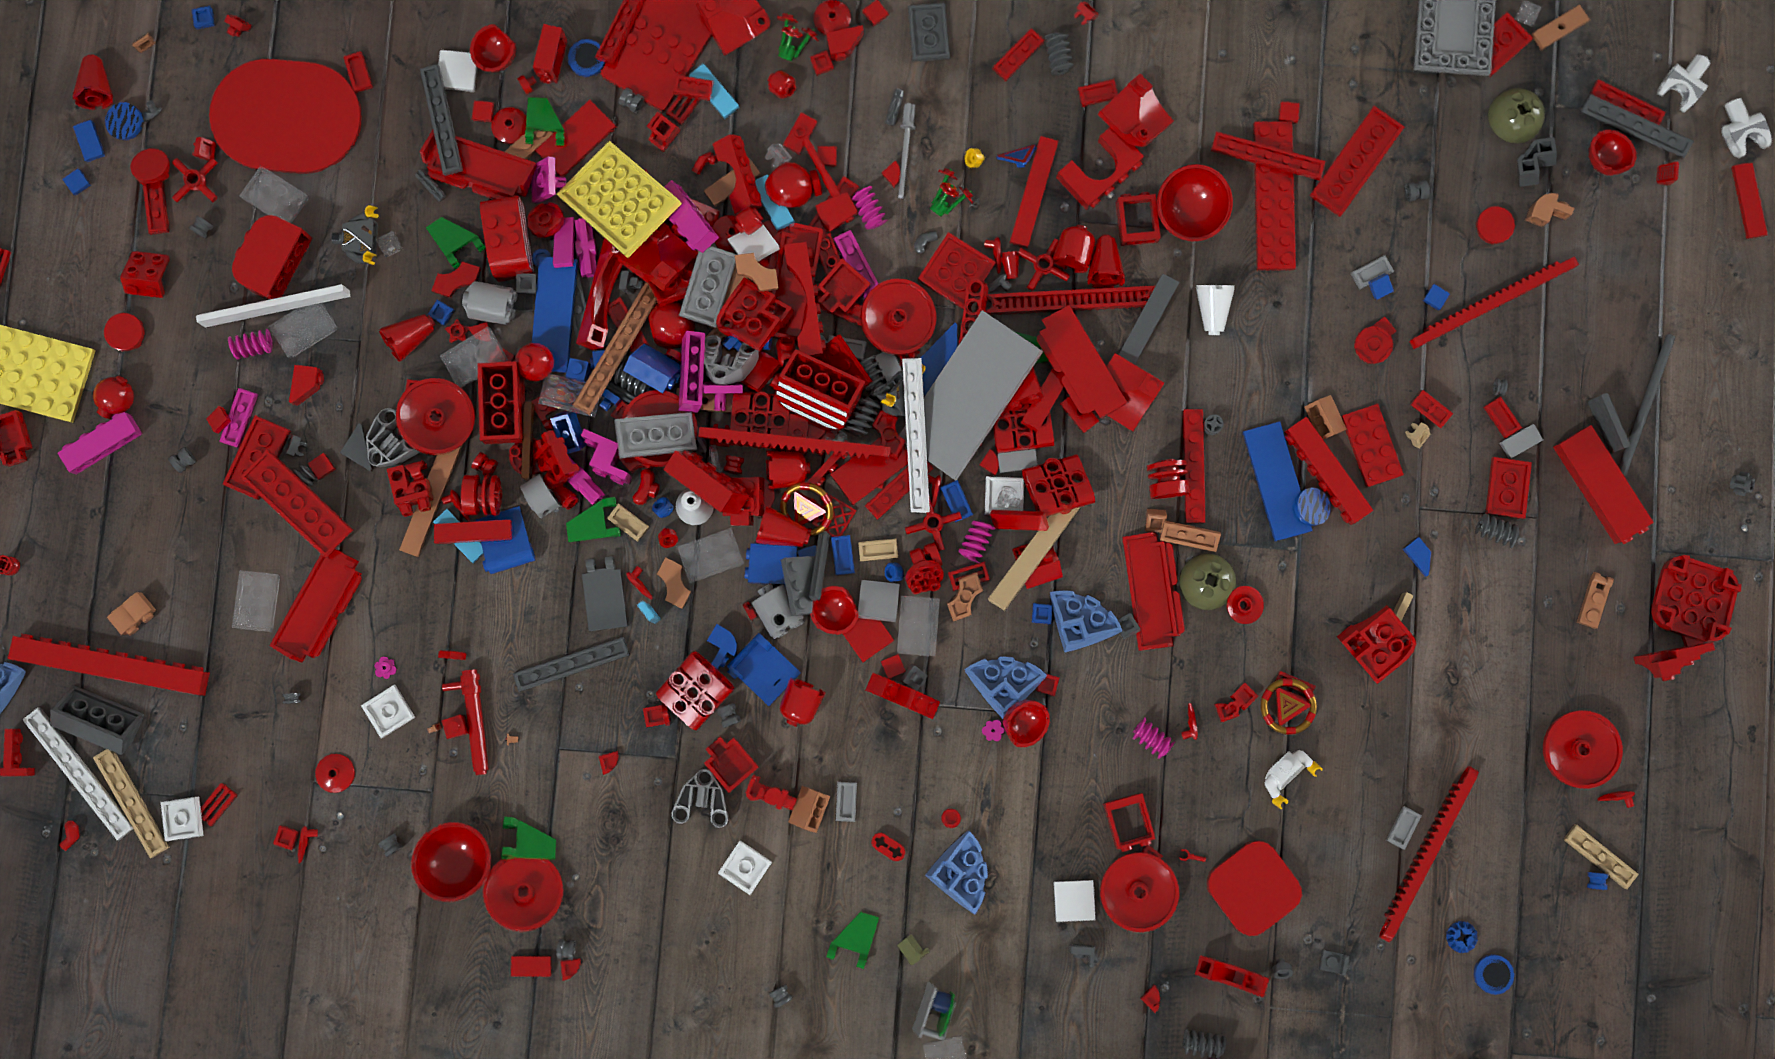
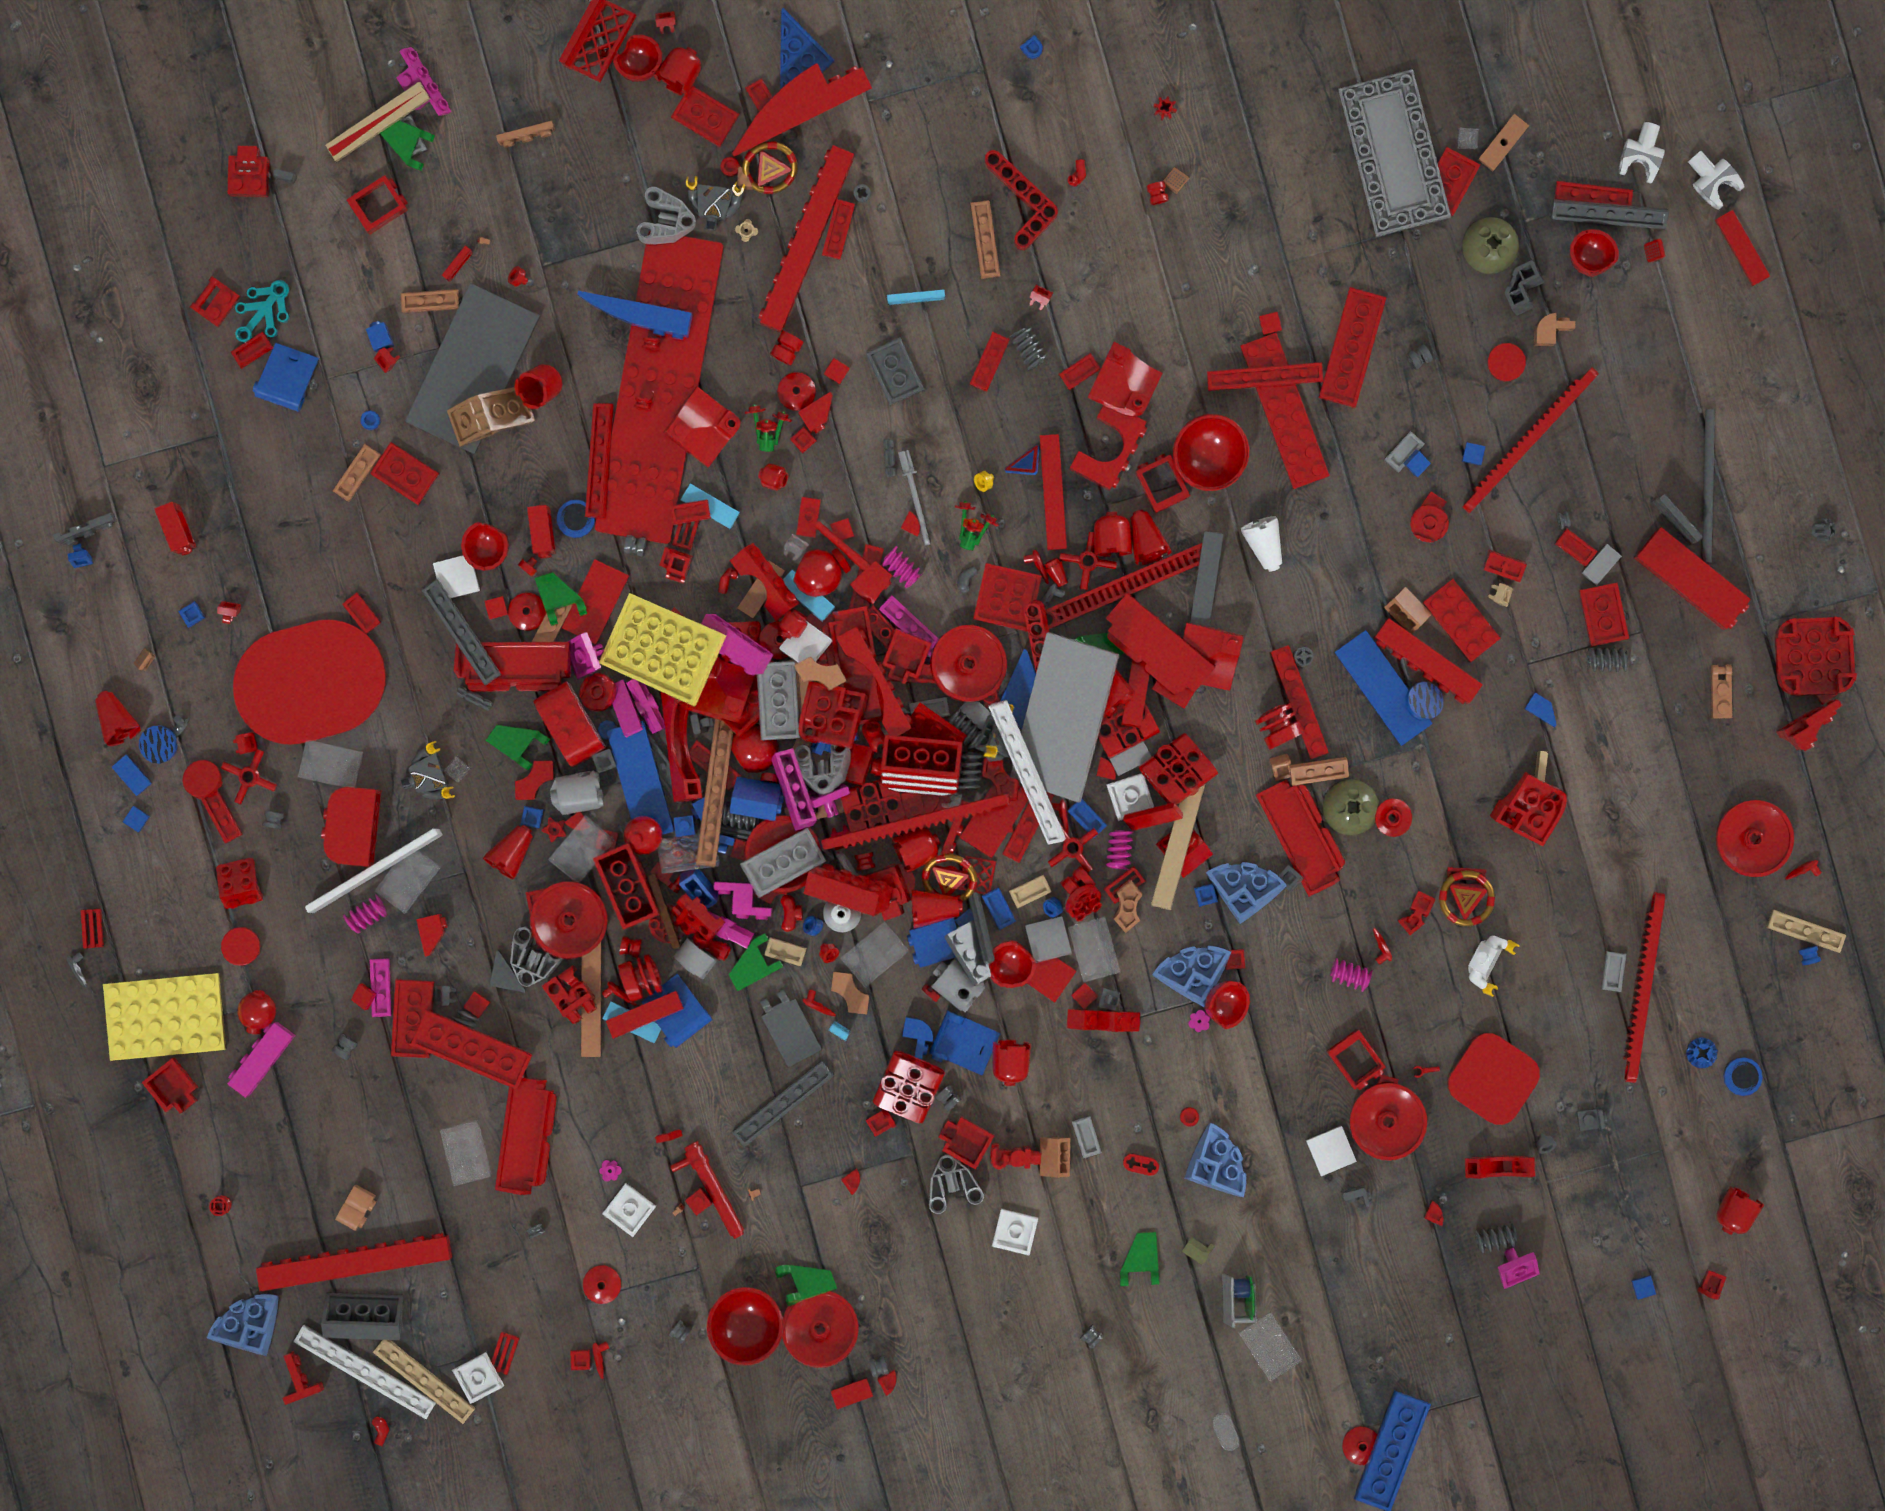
camera: 15 degrees left, 5 degrees up
clear tile [995,487,1020,508] -> none

